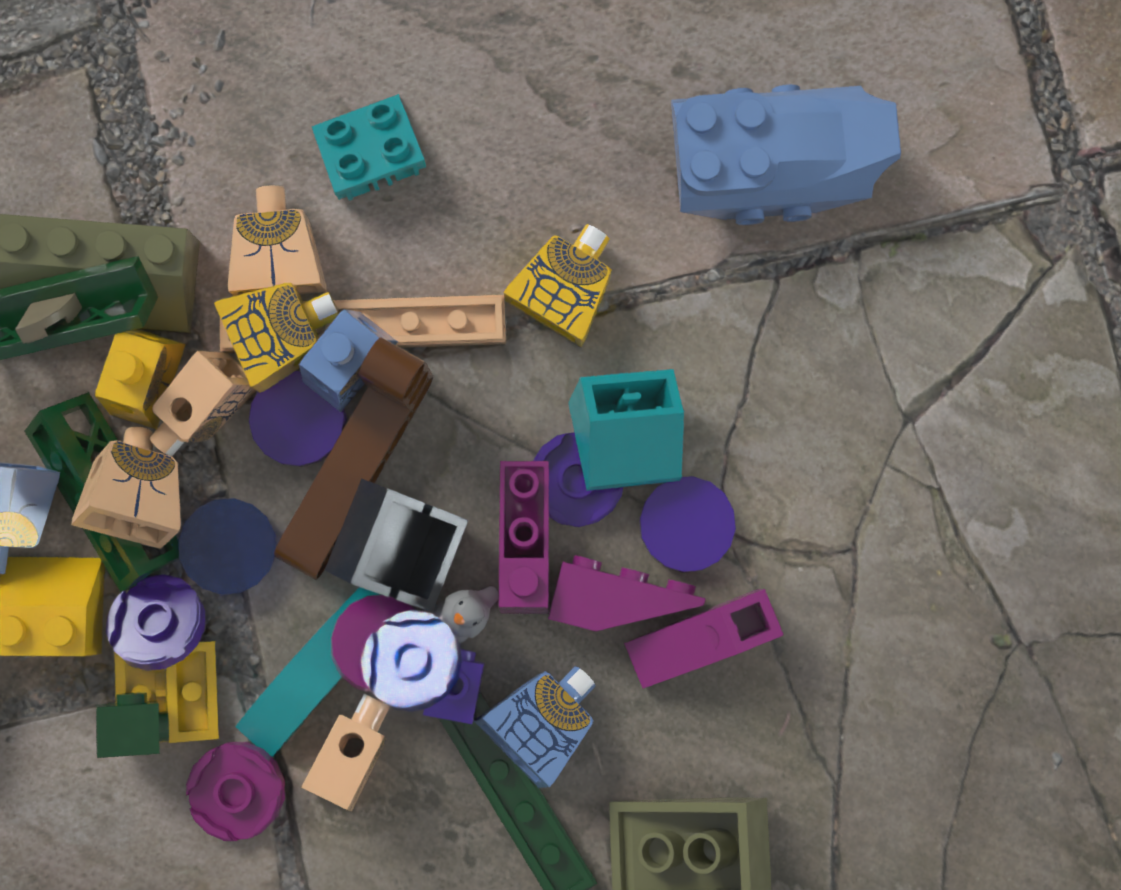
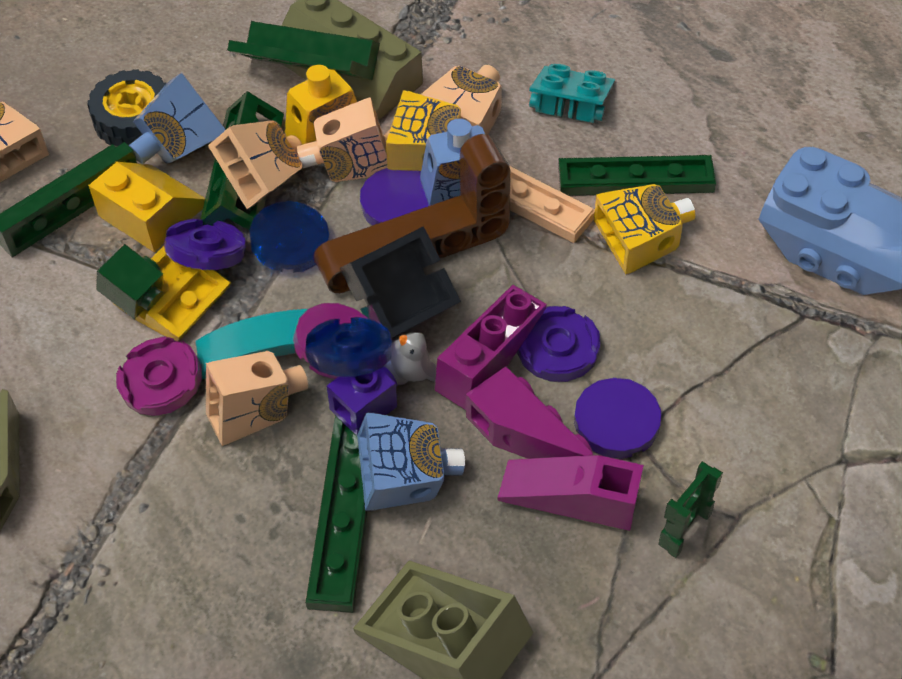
camera: 40 degrees right, 30 degrees down
dark tan tile [15,293,82,344] -> none
teal slope [568,369,684,491] -> none
none -> dark green tile [558,155,716,196]
none -> dark green piece [658,461,723,558]

